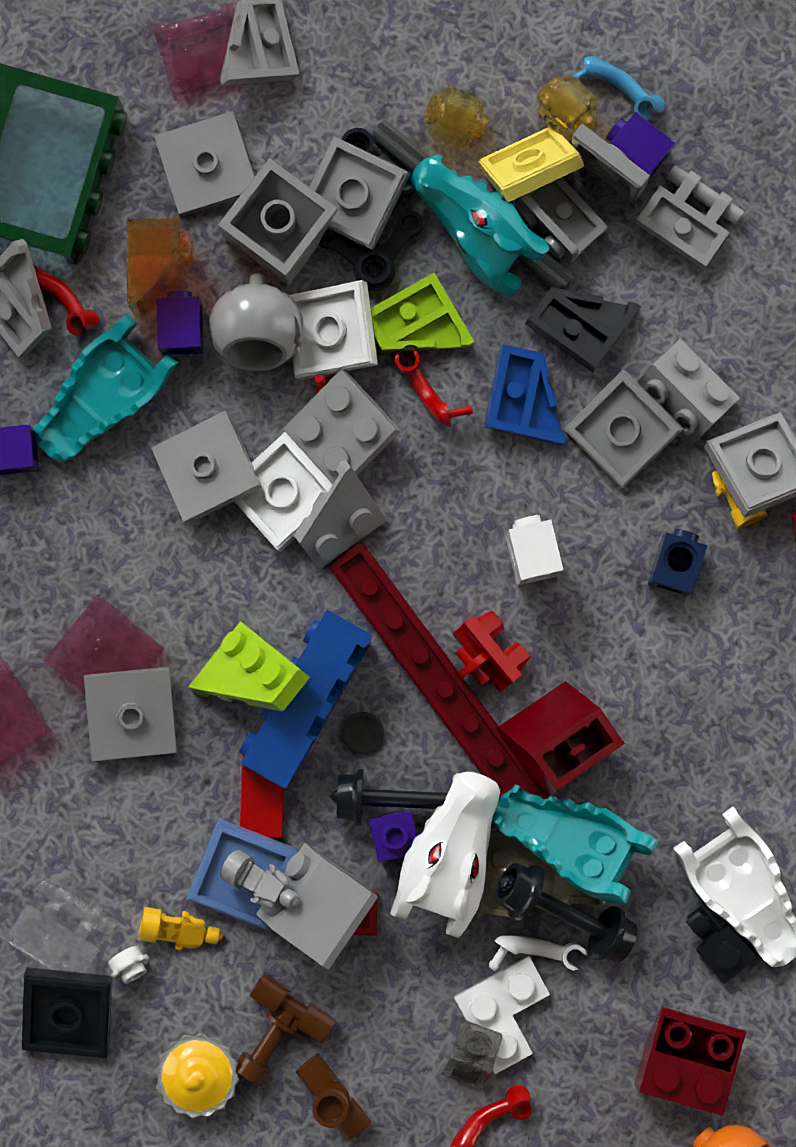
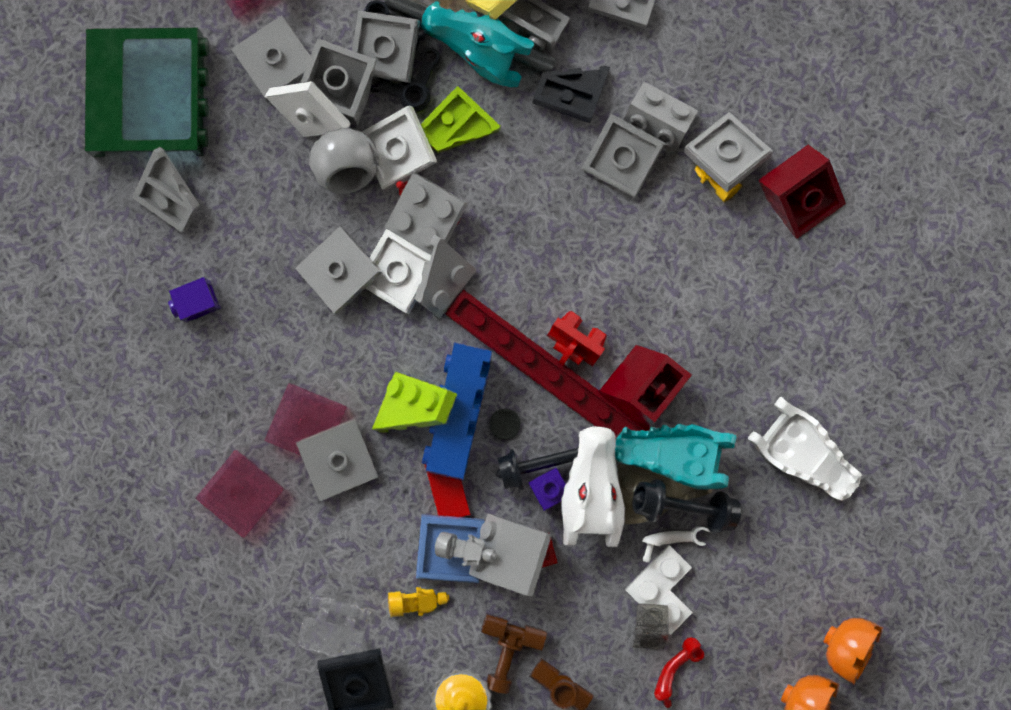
camera: 20 degrees left, 0 degrees up
teal animal [32,314,179,462] -> none
red piece [33,264,99,335] -> none
white plate [108,946,149,984] -> none
clear orange slope [127,218,195,320] -> none
dark purple brick [156,290,204,355] -> none
red piece [395,350,473,427] -> none
blue wing [483,344,566,445] -> none
white brick [505,515,563,586] -> none
dark red slope [634,1006,746,1116] -> none
dark blue brick [647,529,708,597] -> none
black plate [686,905,758,984] -> none
none -> white plate [265,82,351,137]

